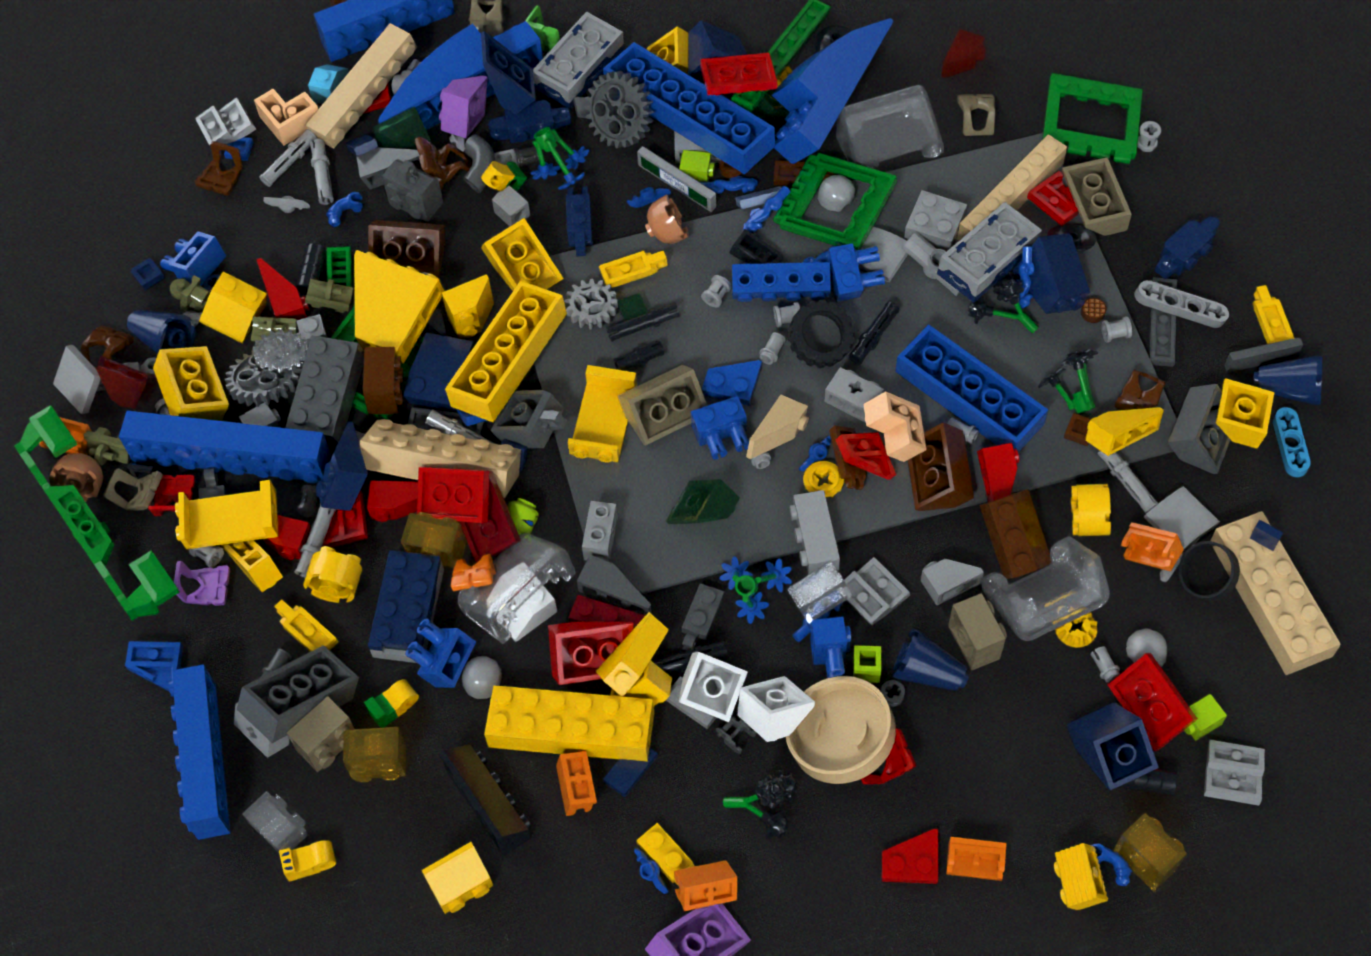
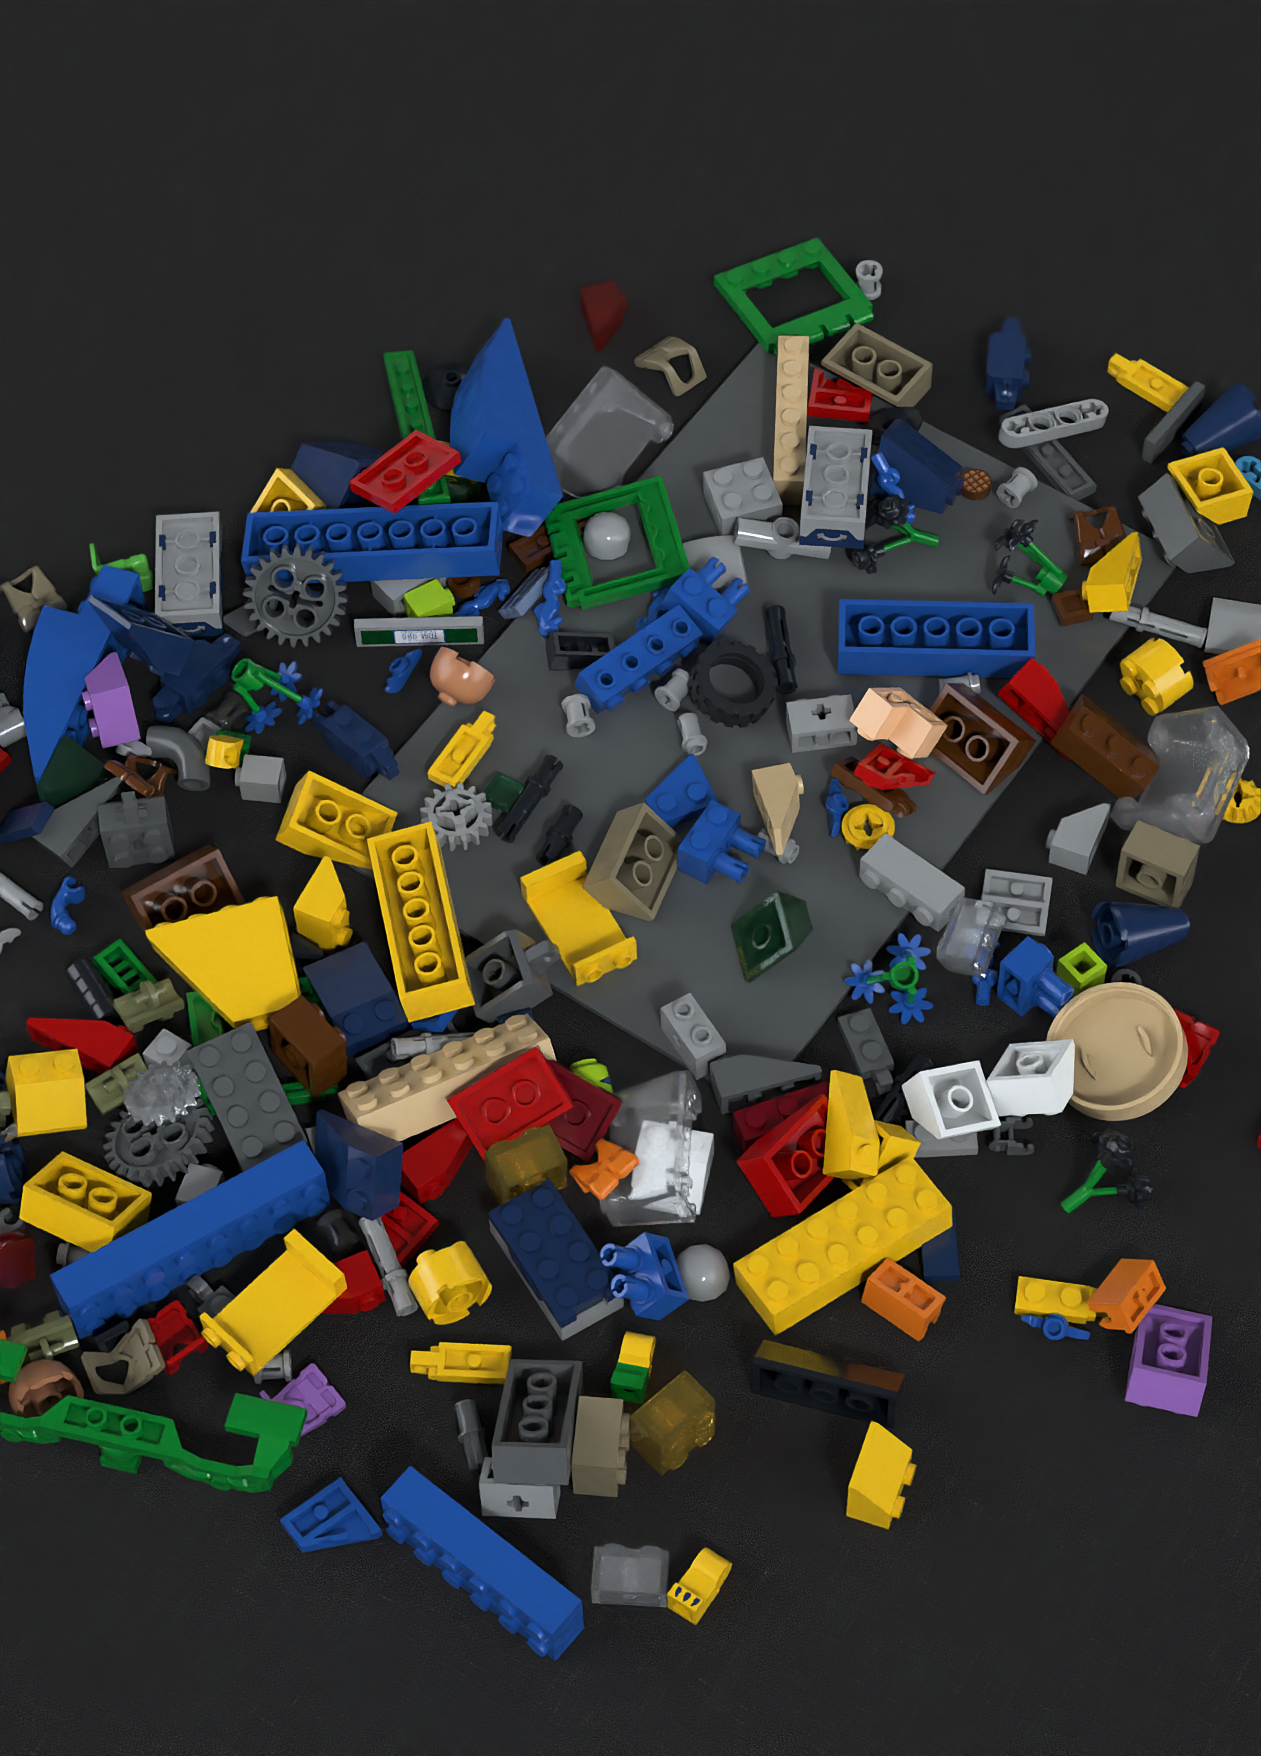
camera: 40 degrees left, 5 degrees down
yellow slope [221,540,283,592] -> none

